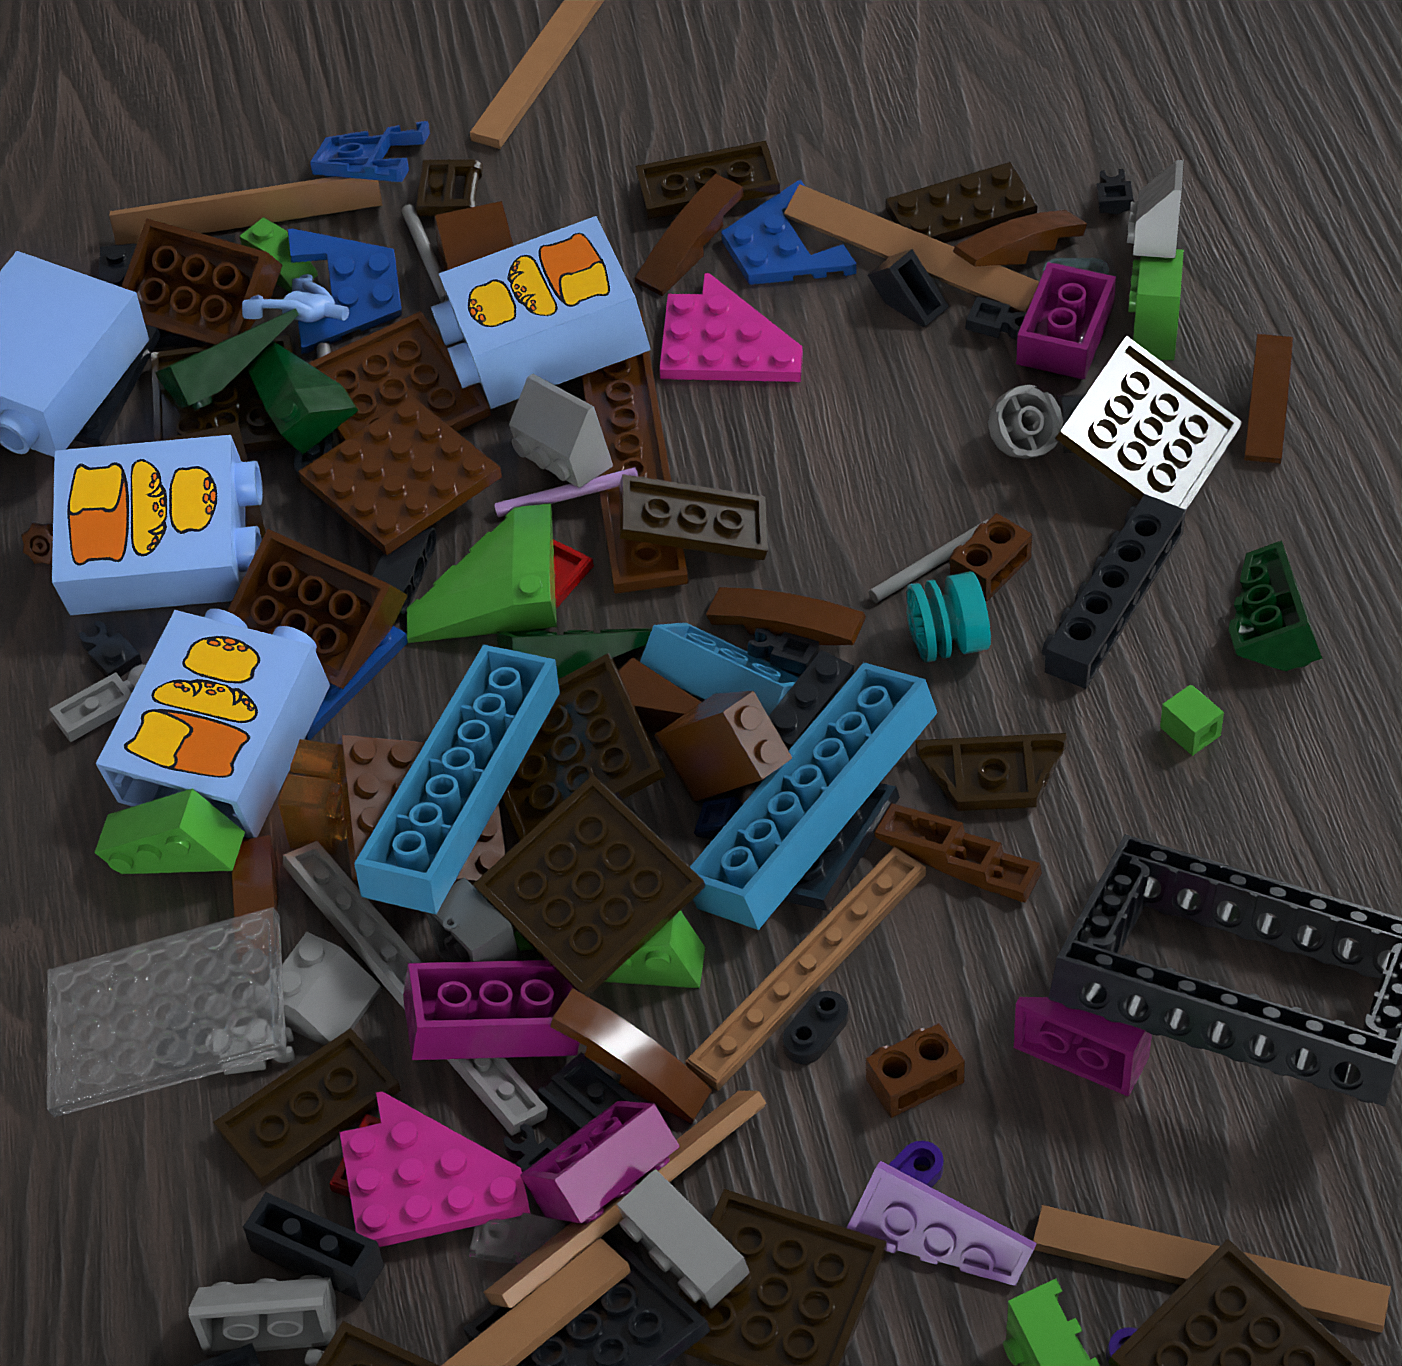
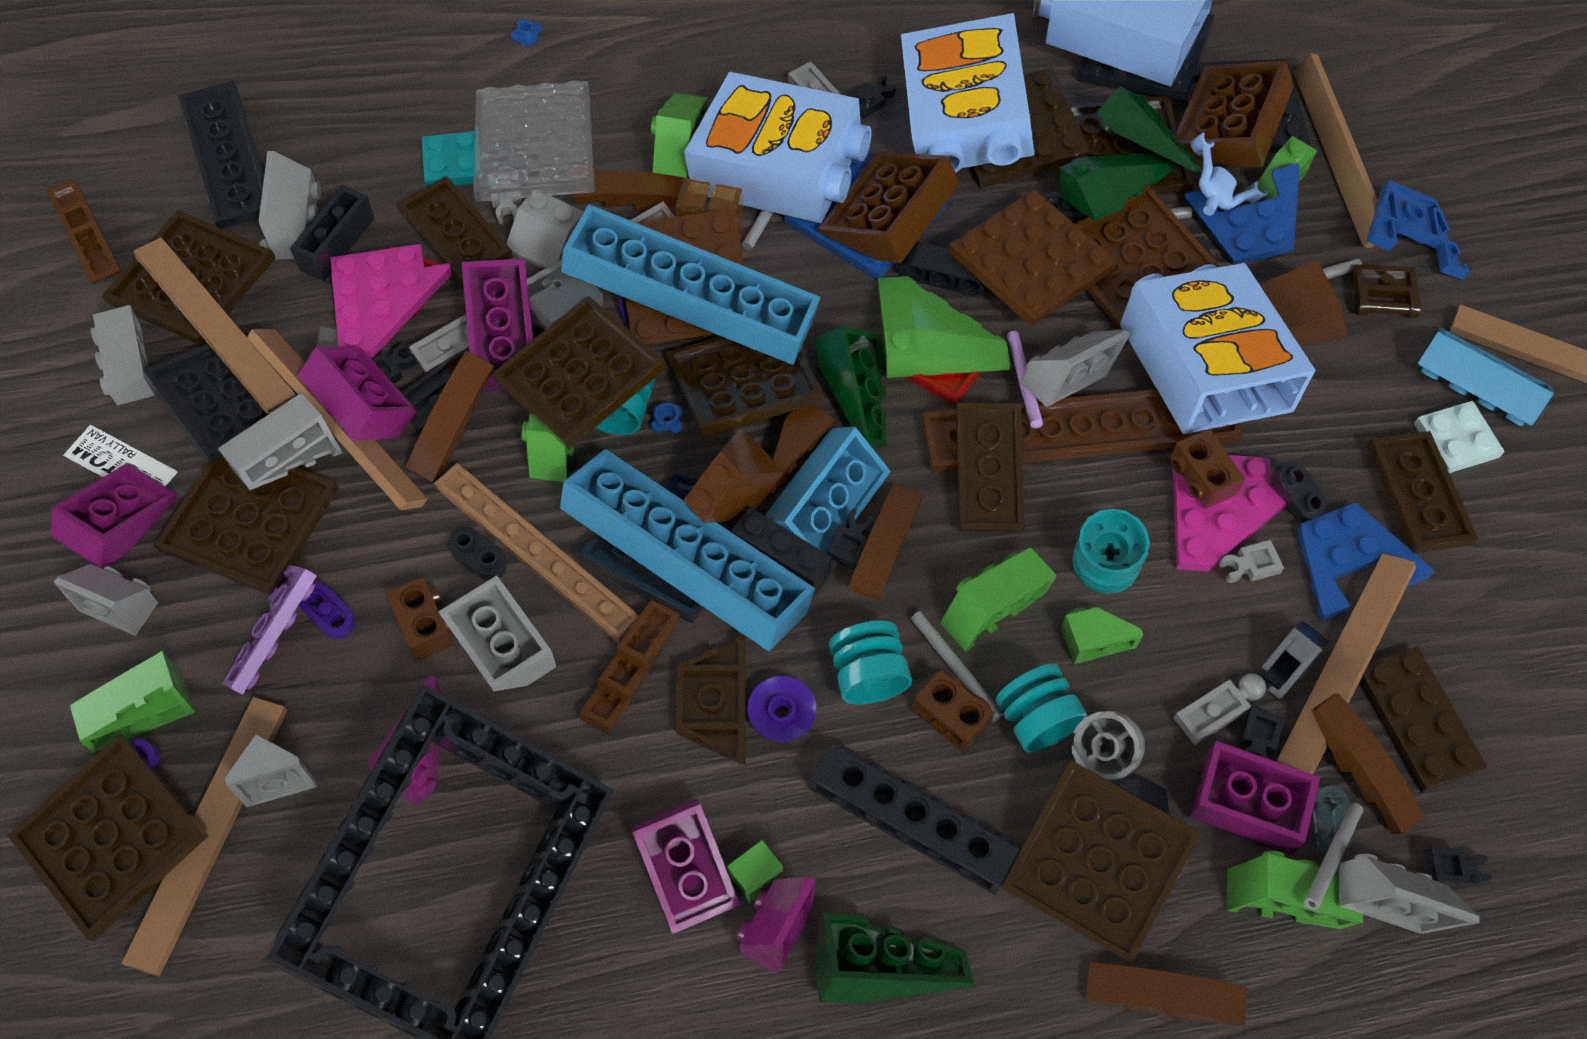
camera: 85 degrees right, 10 degrees up
reddish brown slope [635,173,743,296] -> none
none -> light grey slope [225,735,317,807]
none -> teal plate [422,131,484,187]
none -> light grey slope [438,576,556,692]
none -> magenta slope [630,798,740,934]
none -> magenta slope [737,877,816,974]
none -> dark purple dish [748,676,817,742]
none -> bright green wedge [940,547,1057,652]
none -> teal wheel [995,664,1088,753]
none -> bright green slope [1060,607,1143,664]
none -> teal wheel [1072,509,1150,594]
none -> reddish brown brick [1170,428,1245,509]
none -> light grey plate [1174,674,1266,745]
none -> light grey plate [1219,540,1284,583]
none -> black plate [1273,461,1326,521]
none -> light grey piece [1304,803,1363,910]
none -> light aqua plate [1414,401,1504,473]
none -> dark azure slope [1418,328,1554,426]

